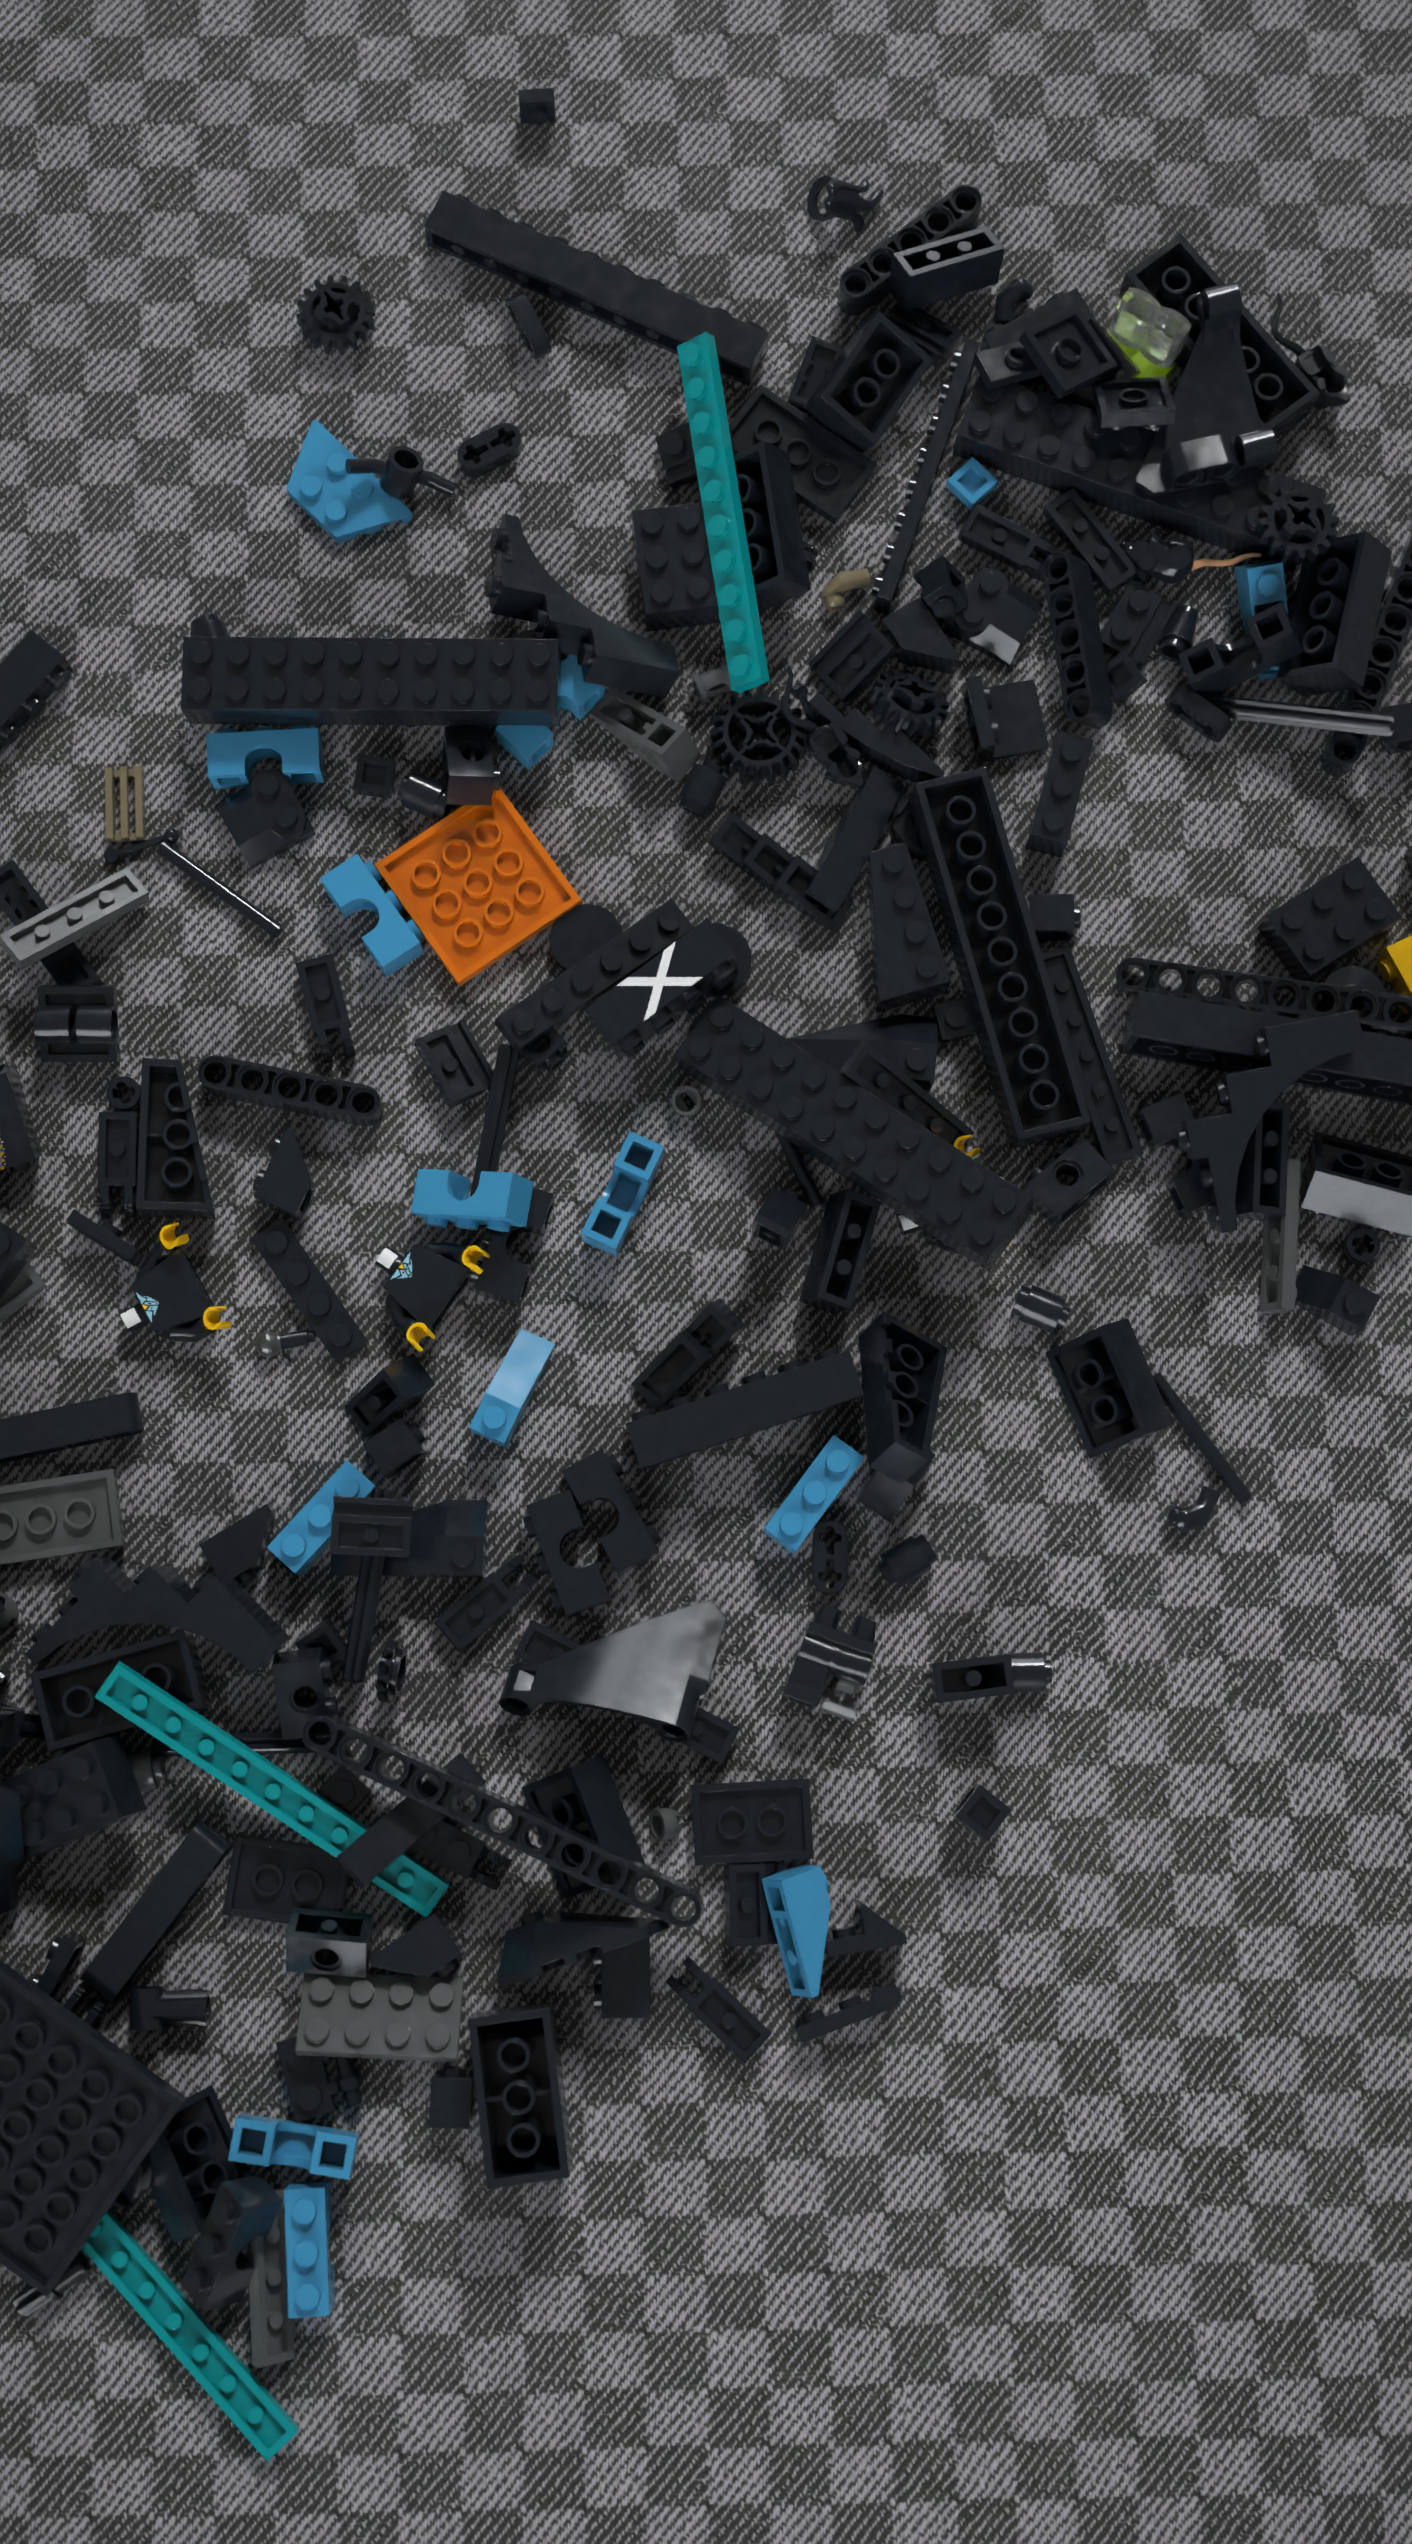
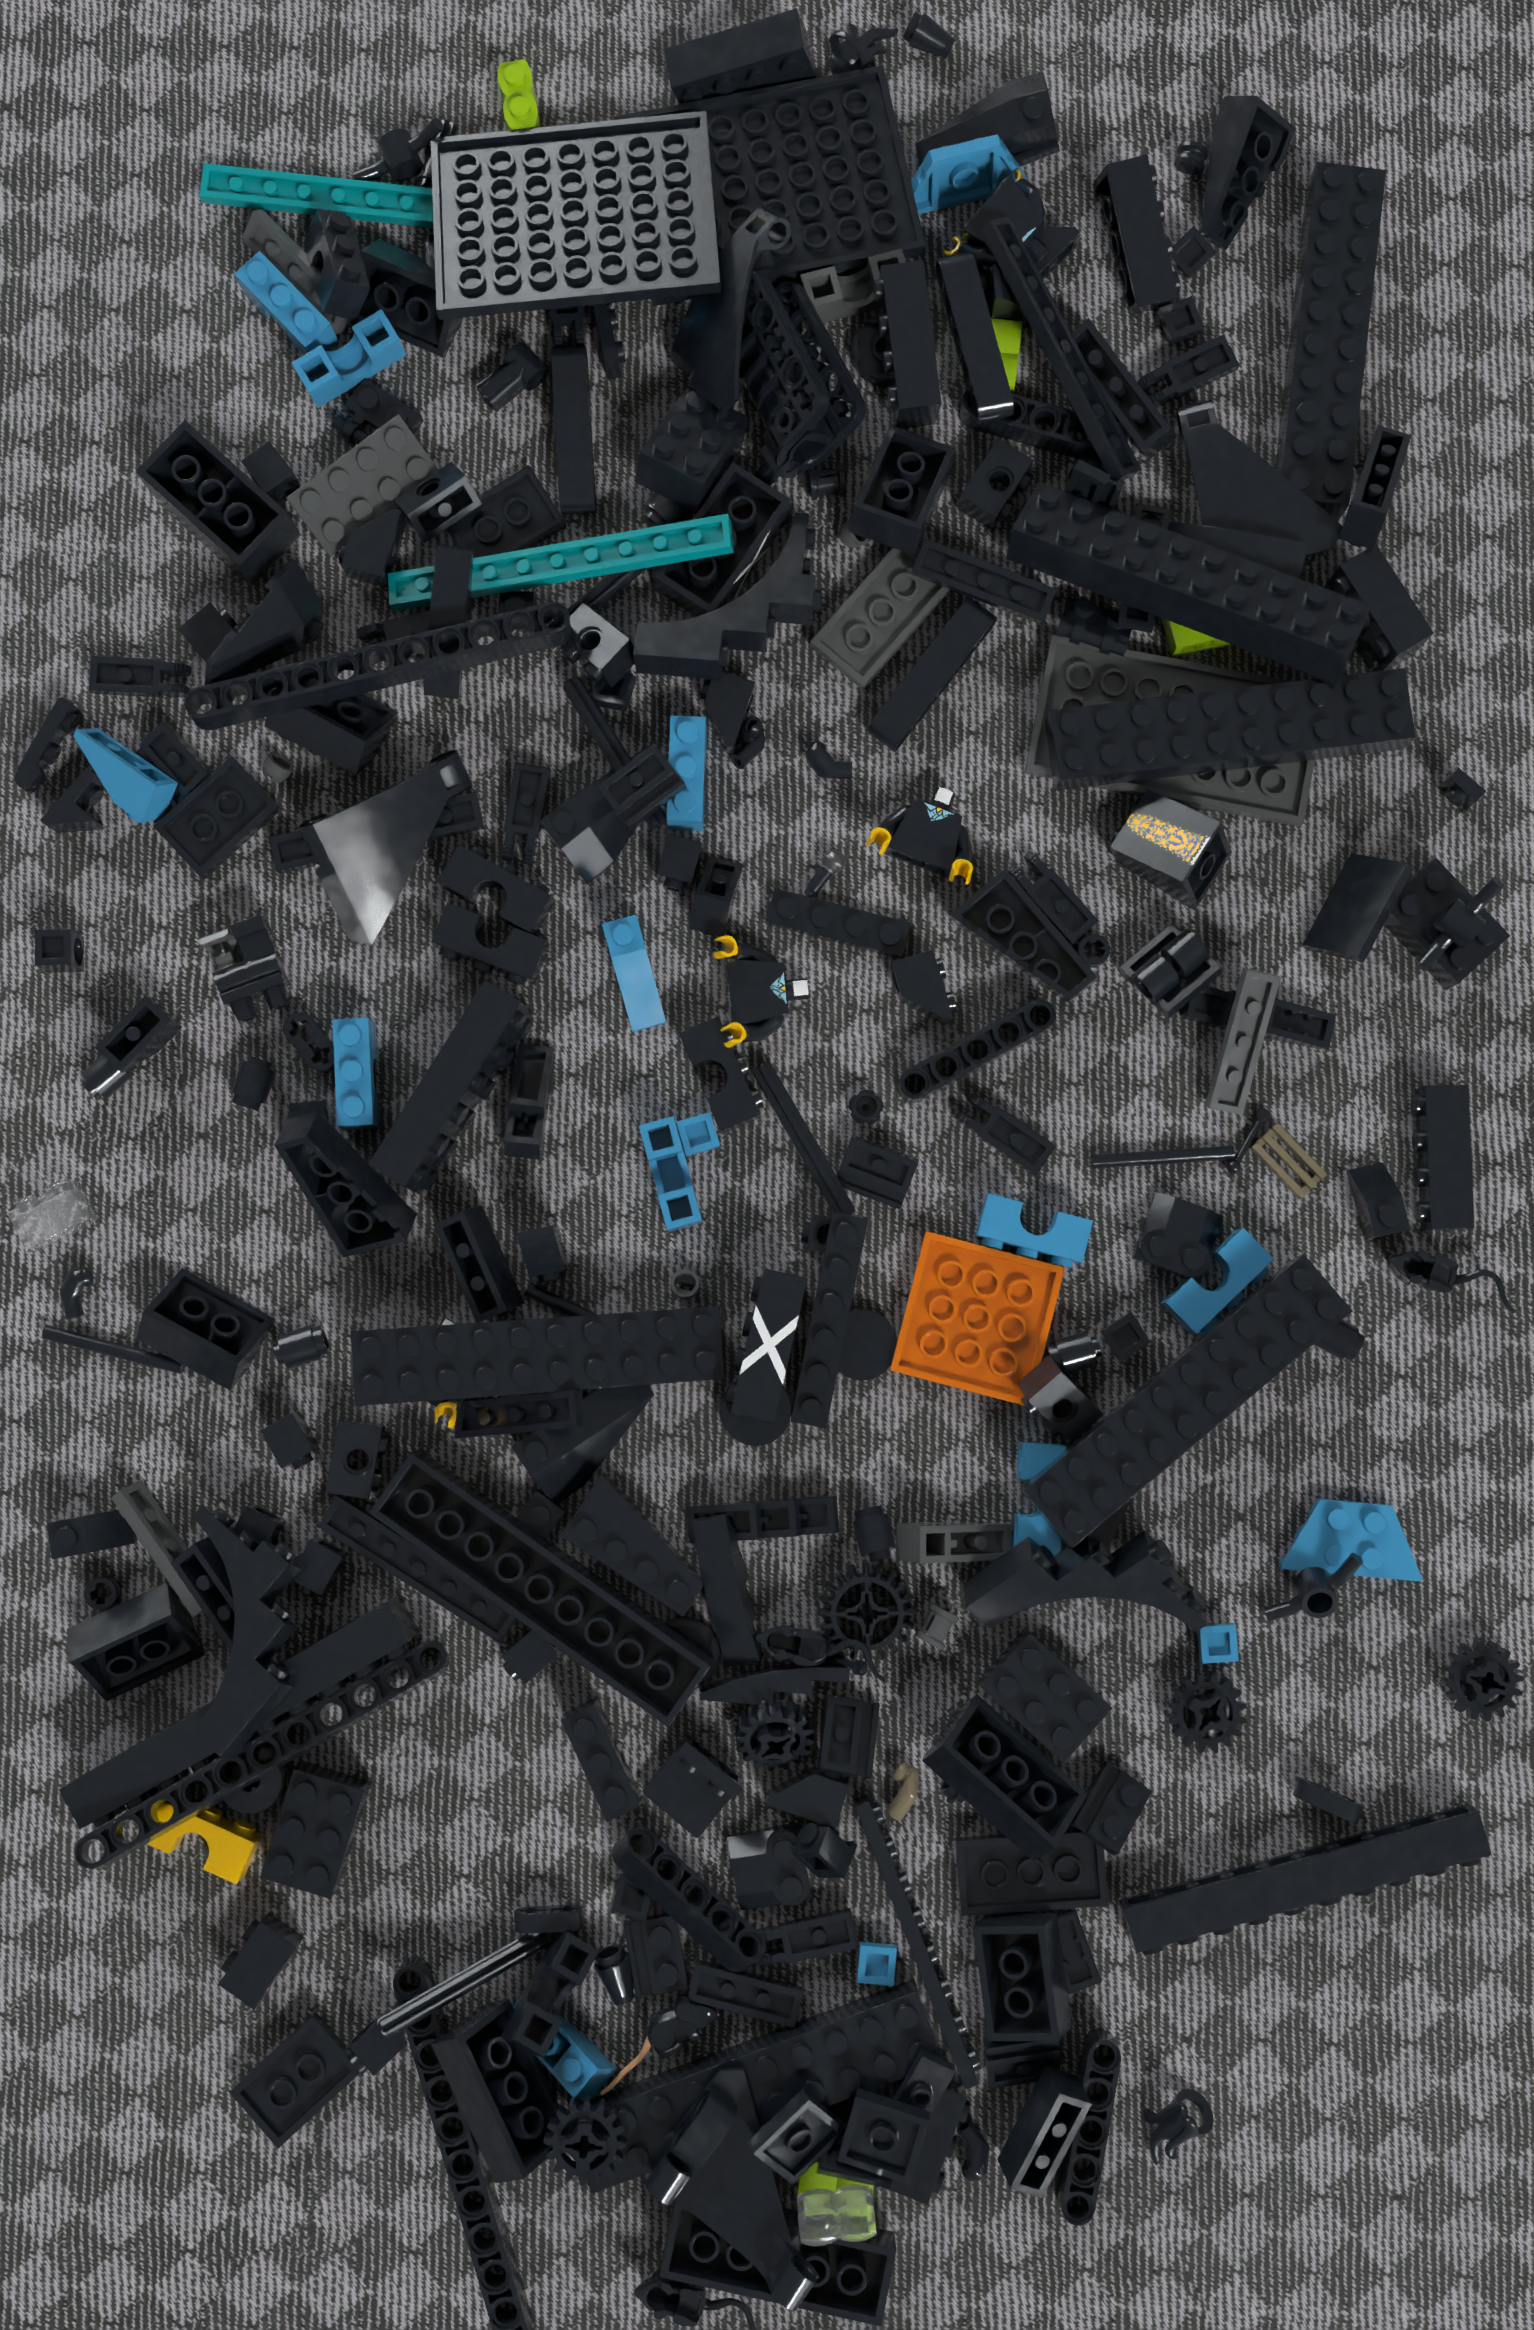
camera: 145 degrees right, 5 degrees up
black plate [66,1209,145,1267] -> none
black gear [376,1640,407,1703] -> none
dark azure arch [411,1169,534,1232] -> none
black beam [457,423,522,477] -> none
black plate [518,88,556,125] -> none
teal plate [677,332,770,693] -> none
none -> clear brick [8,1178,98,1253]
none -> black brick [261,1412,320,1470]
none -> black piece [352,117,444,181]
none -> dark azure plate [676,1112,720,1157]
none -> black arm [731,716,765,769]
none -> black arm [805,741,852,779]
none -> black plate [848,1090,884,1125]
none -> black gear [1166,1671,1247,1753]
none -> dark azure plate [1197,1623,1239,1664]
none -> black slope [1347,1162,1410,1240]
none -> black animal [1390,1250,1516,1313]

